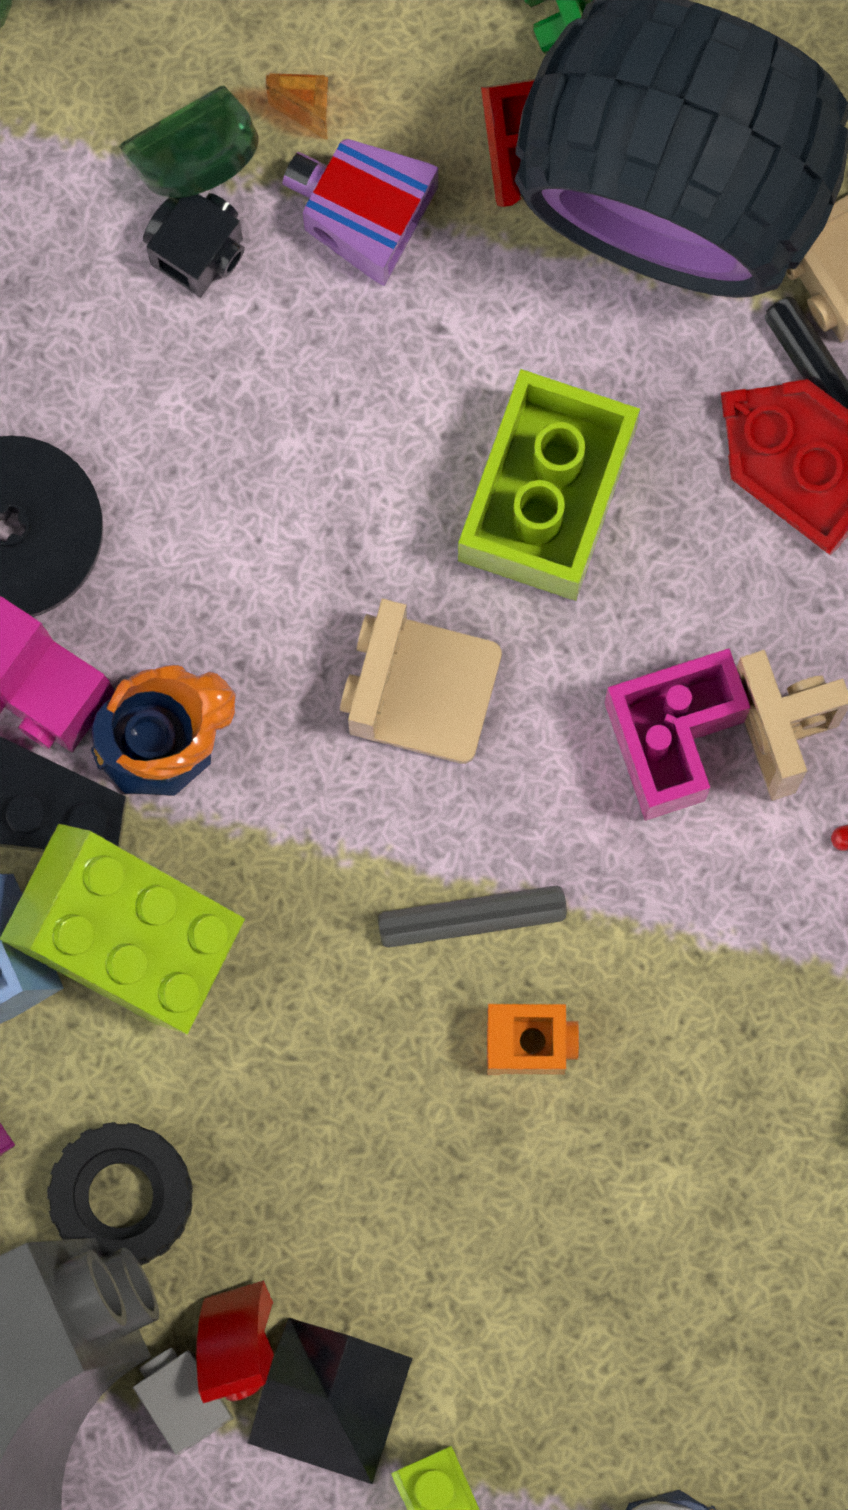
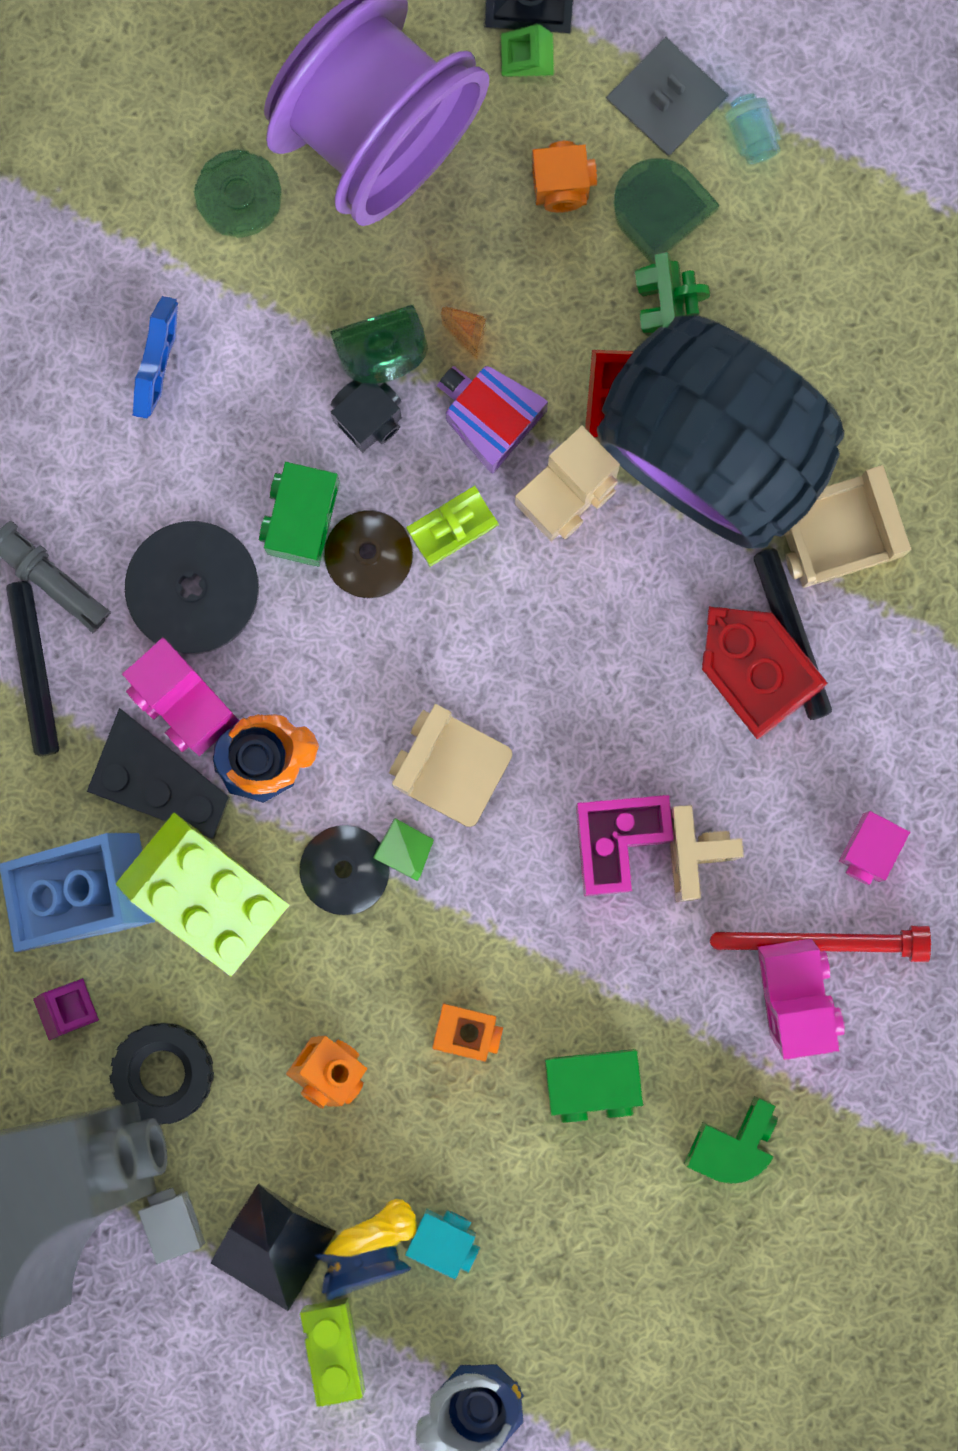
camera: 15 degrees right, 5 degrees up
red slope [196,1280,274,1404] -> none
dark grey axle [378,885,567,948] -> none
lime brick [458,369,640,601] -> none
none -> green brick [259,462,340,567]
none -> orange brick [286,1036,368,1109]
none -> black dish [300,825,390,915]
none -> piece [314,1199,418,1301]
none -> dark brown dish [324,510,413,598]
none -> bright green slope [373,818,434,881]
none -> teal brick [405,1208,480,1280]
none -> lime hips [406,486,498,567]
none -> tan brick [515,425,620,542]
none -> green brick [544,1049,643,1123]

